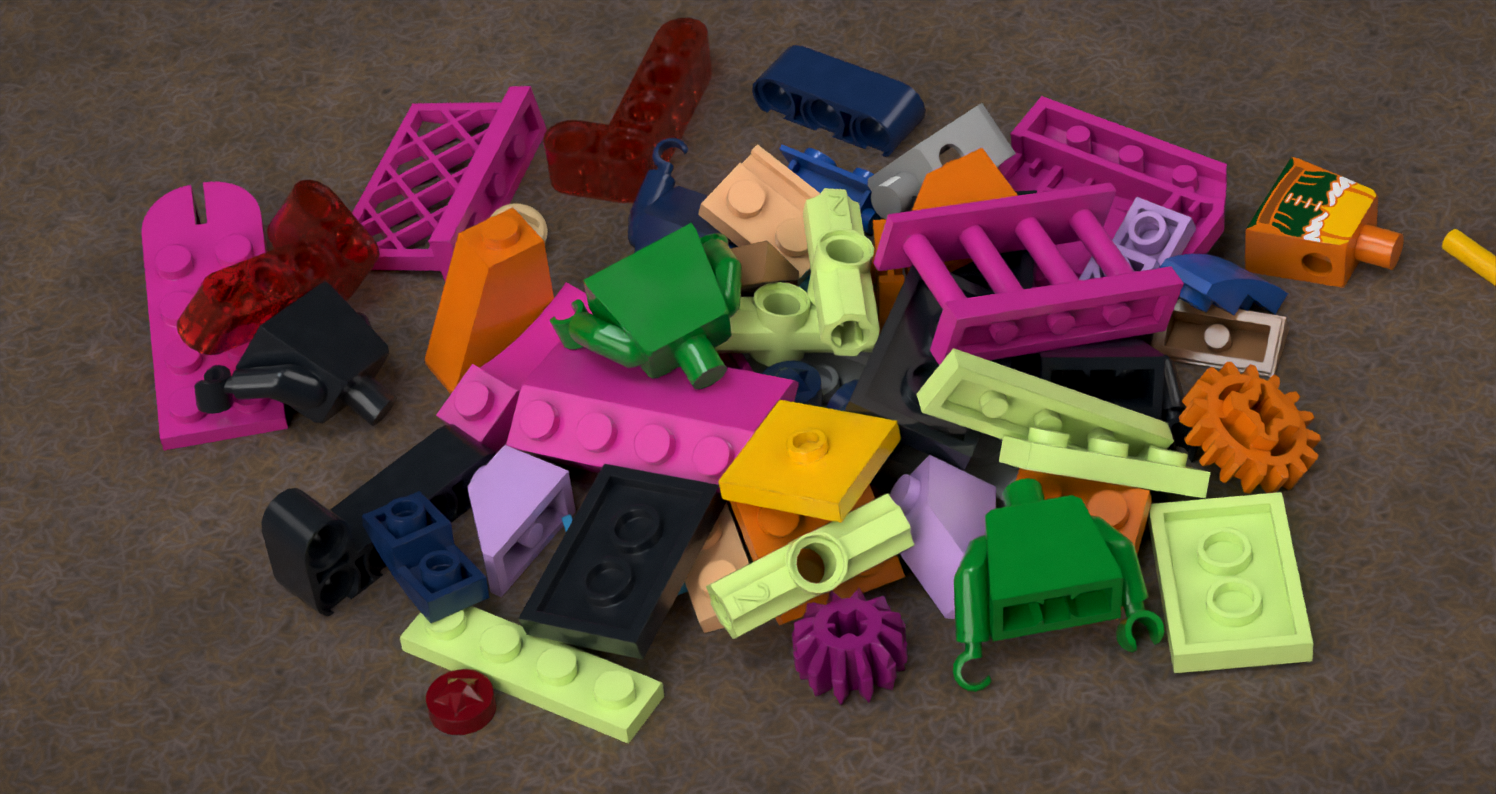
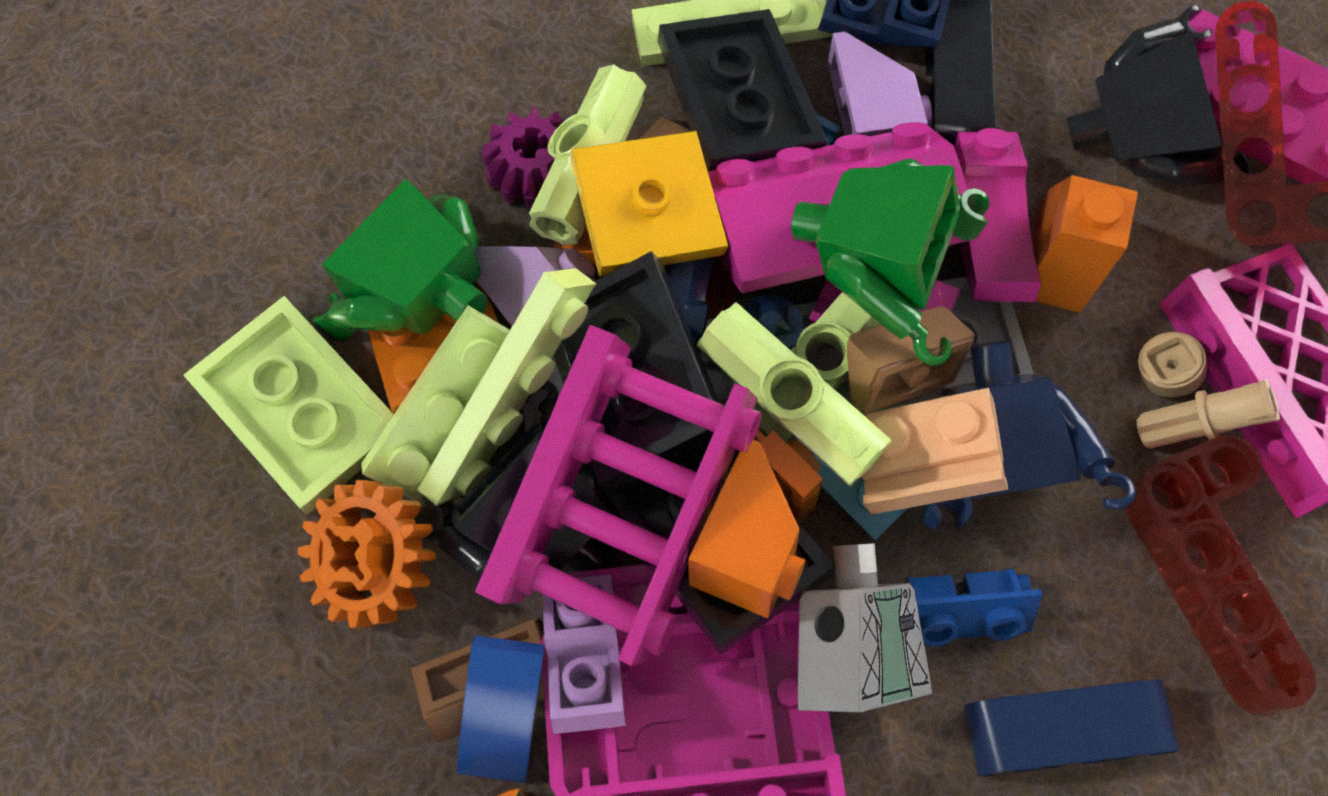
camera: 135 degrees right, 25 degrees up
none -> tan axle [1136,379,1280,448]

